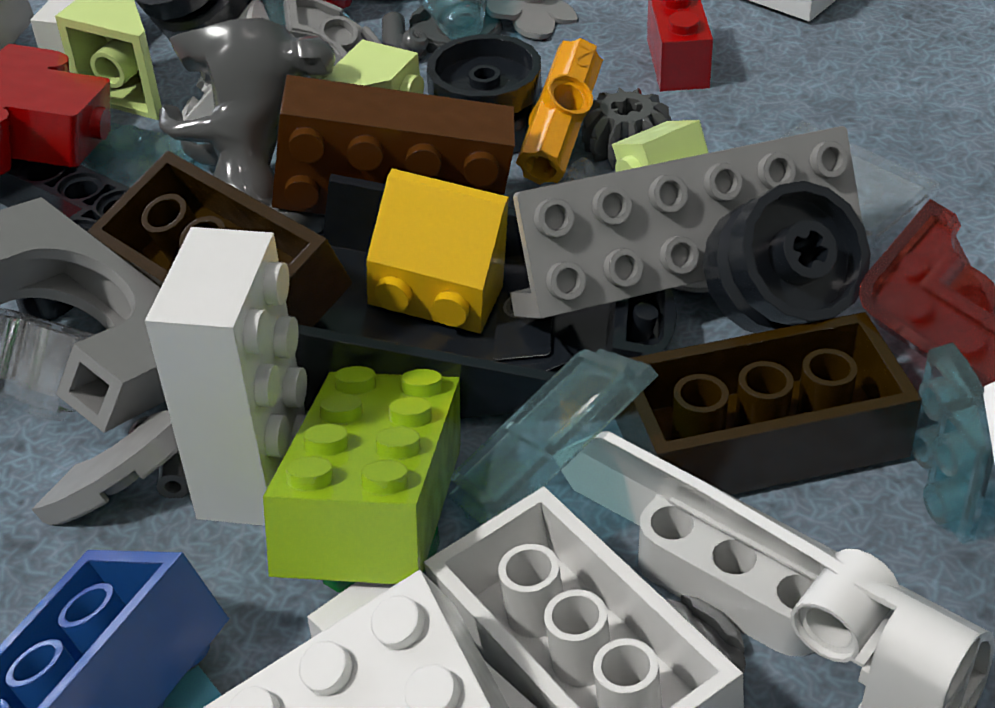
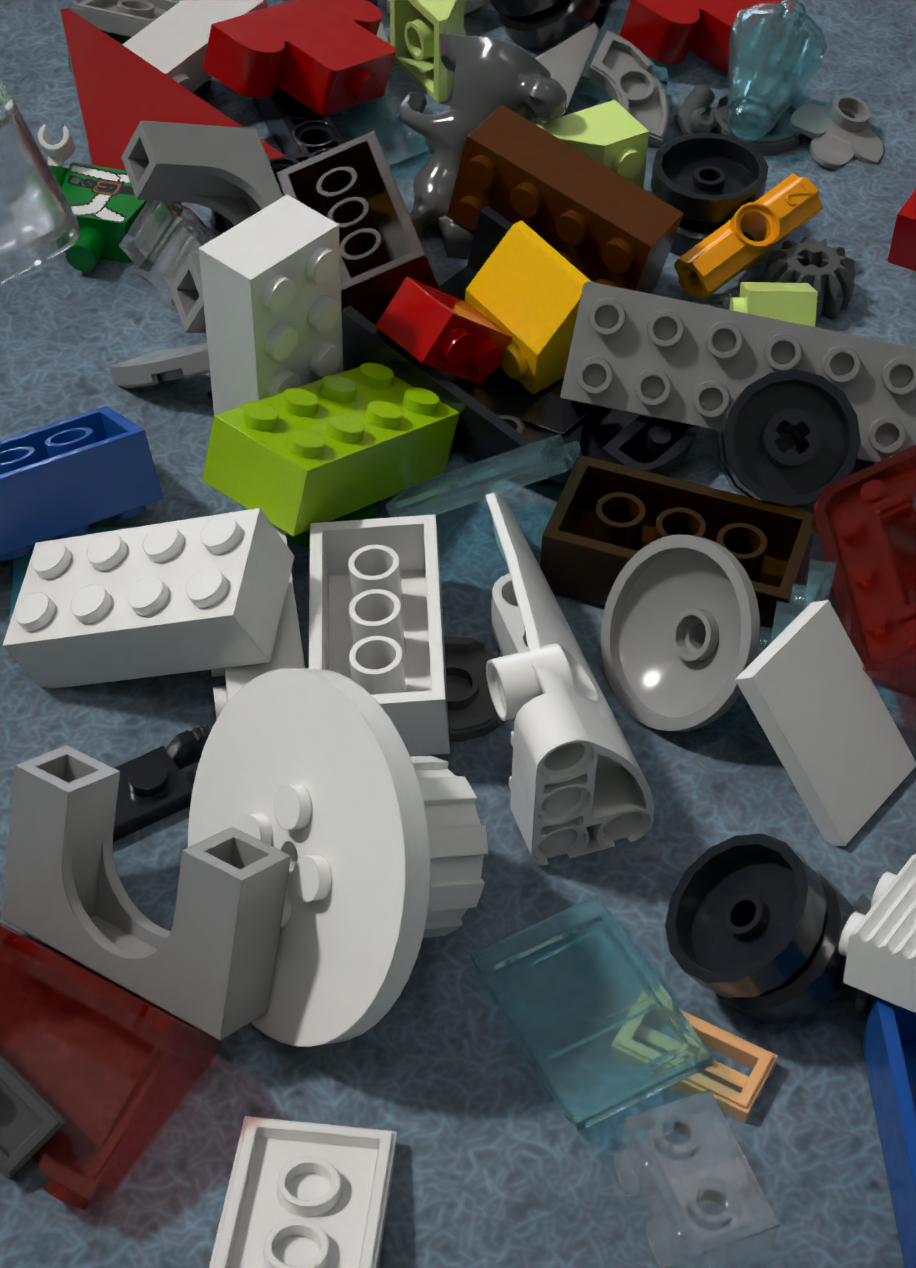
camera: 30 degrees right, 5 degrees up
none -> red brick [376,277,513,385]
none -> light grey dish [601,535,760,732]

